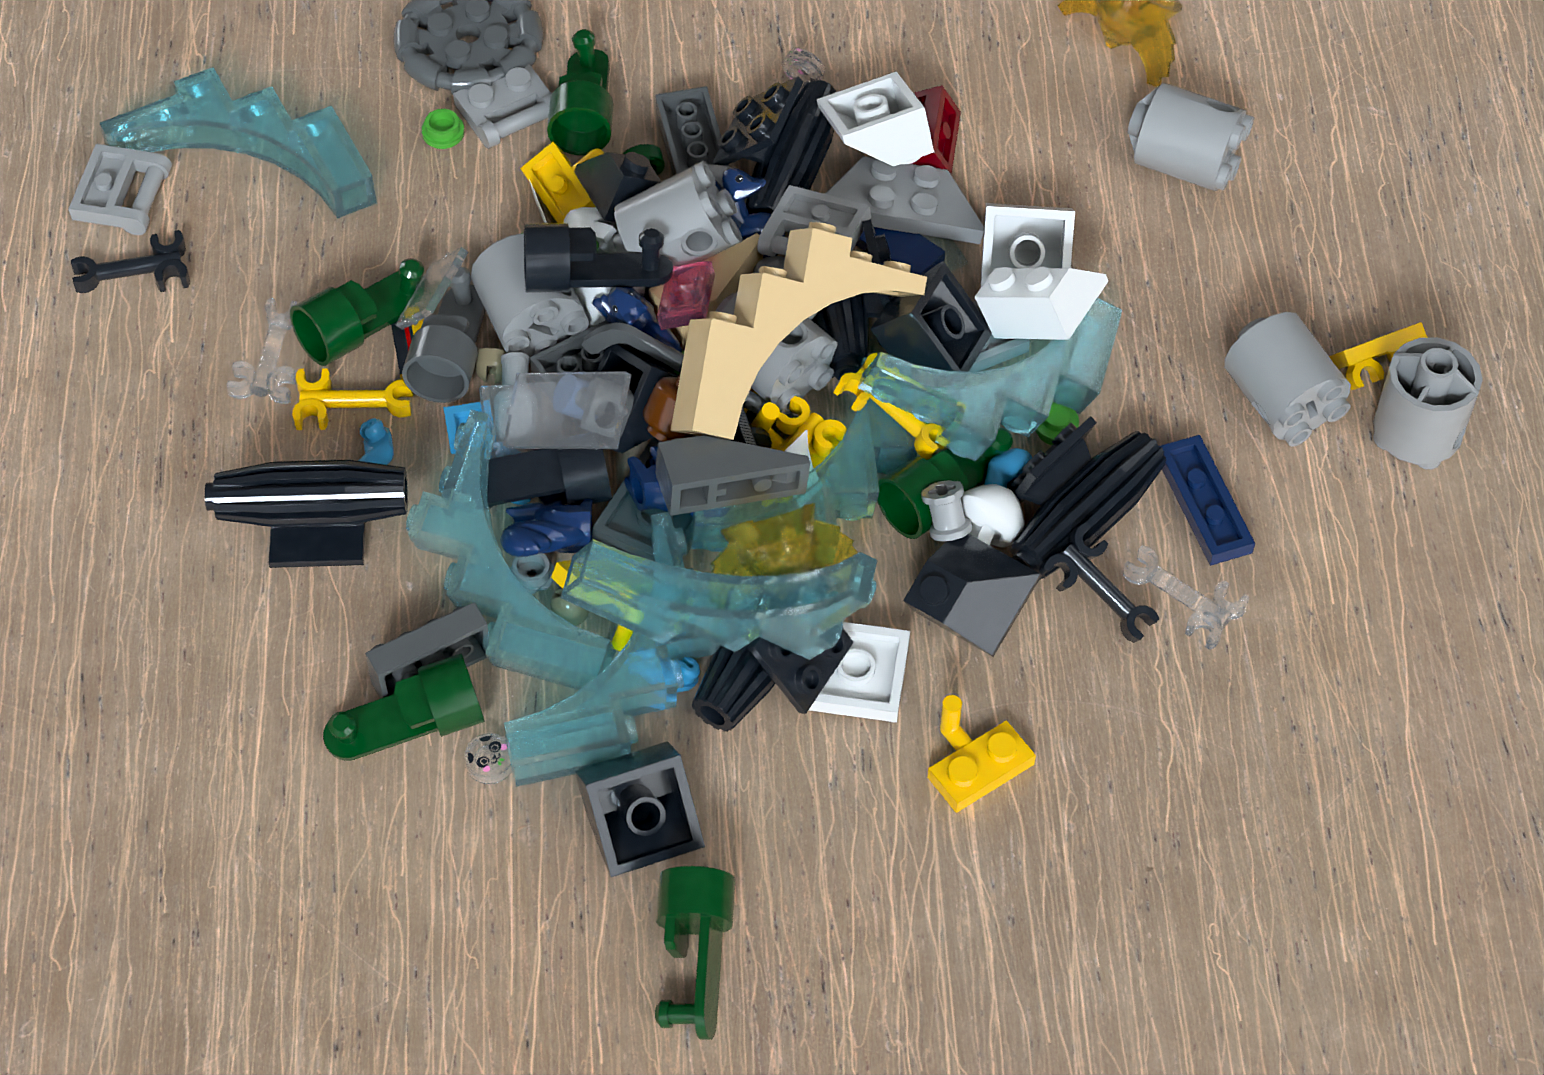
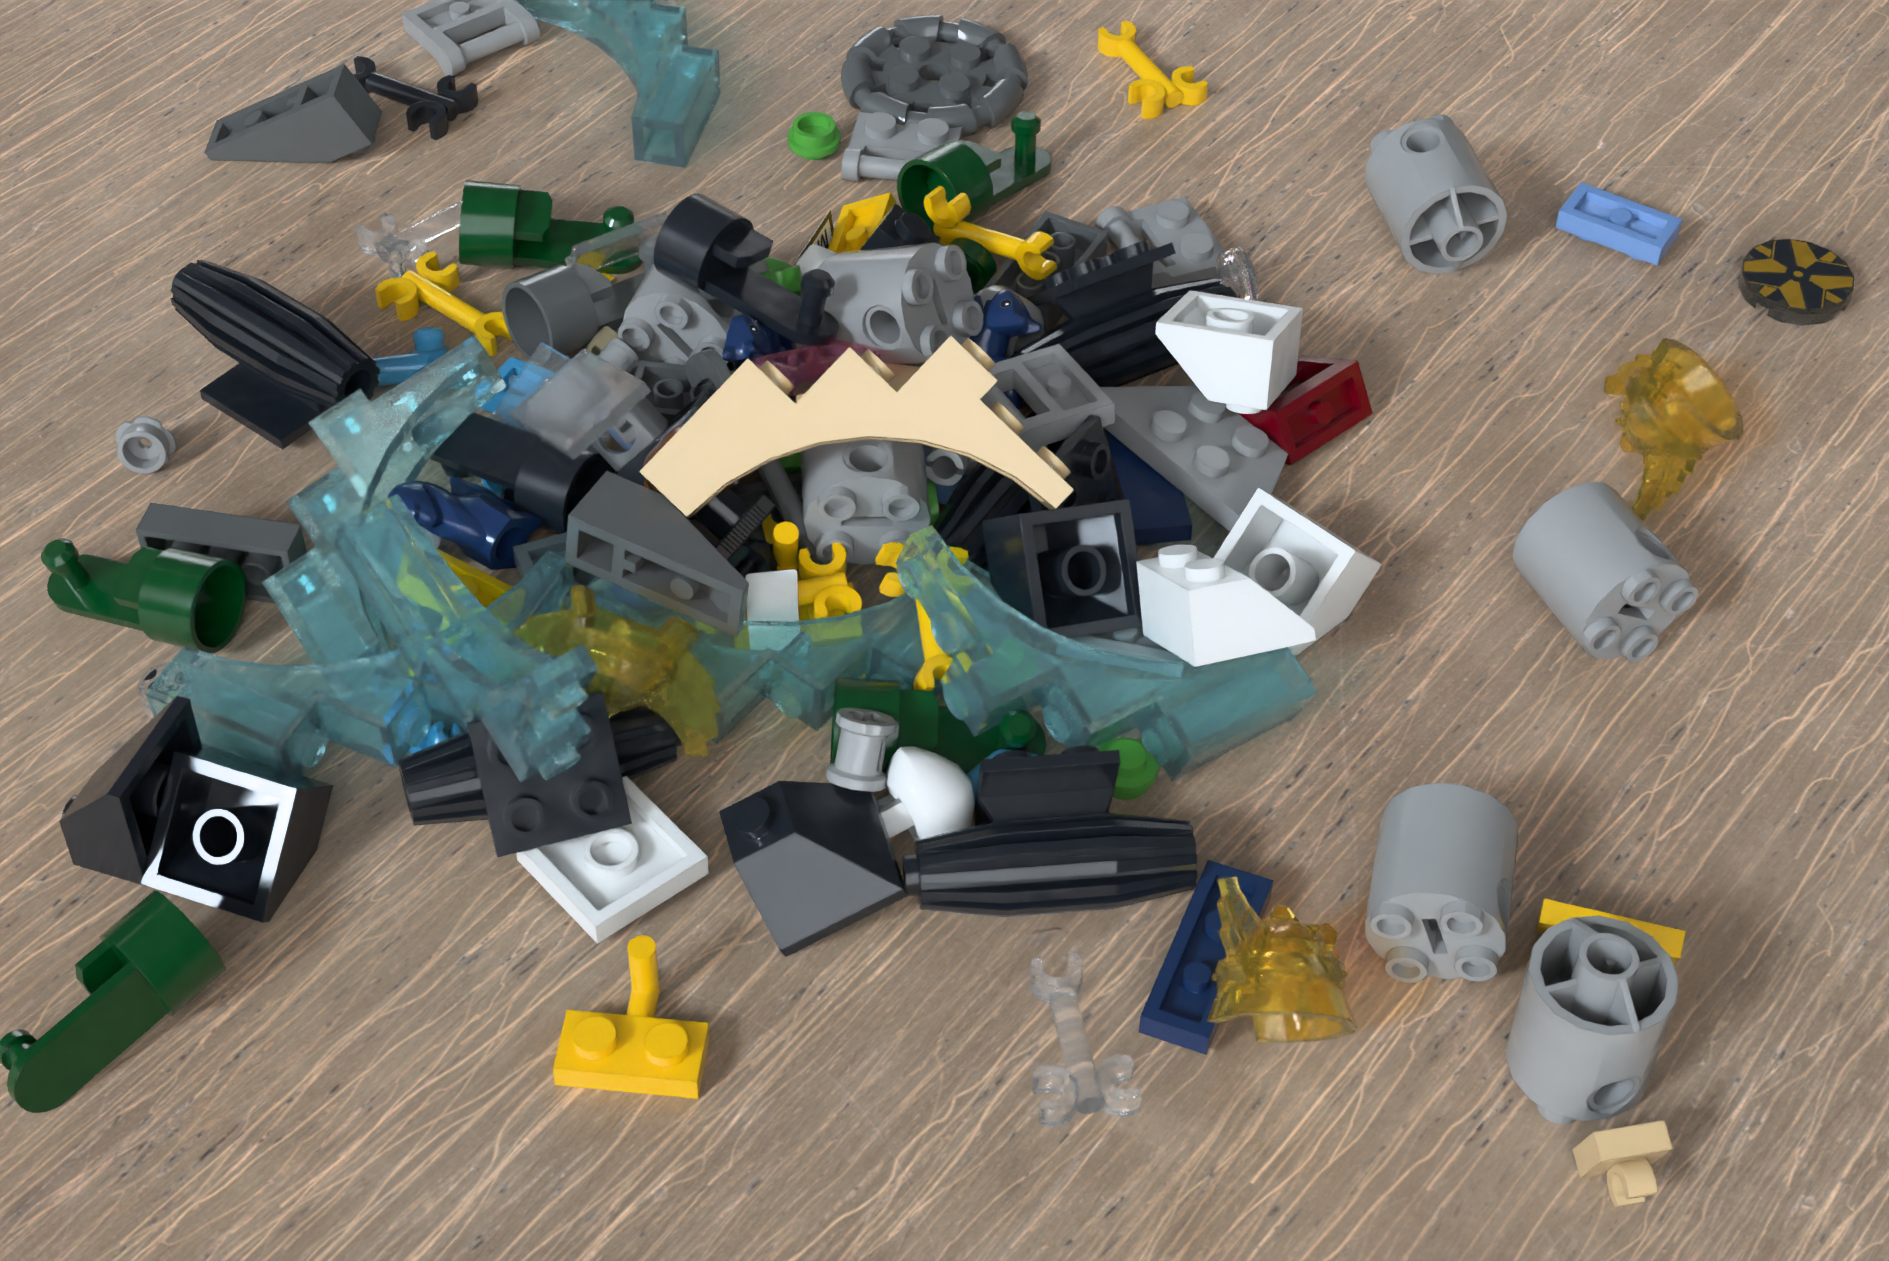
camera: 40 degrees right, 10 degrees down
black bar [1039,522,1159,643] -> none
none -> black slope [59,695,203,886]
none -> light grey plate [115,416,176,474]
none -> dark grey slope [204,64,382,163]
none -> yellow bar [924,186,1057,280]
none -> light grey plate [1096,197,1233,288]
none -> clear yellow helmet [1207,877,1358,1043]
none -> tan tile [1572,1120,1673,1208]

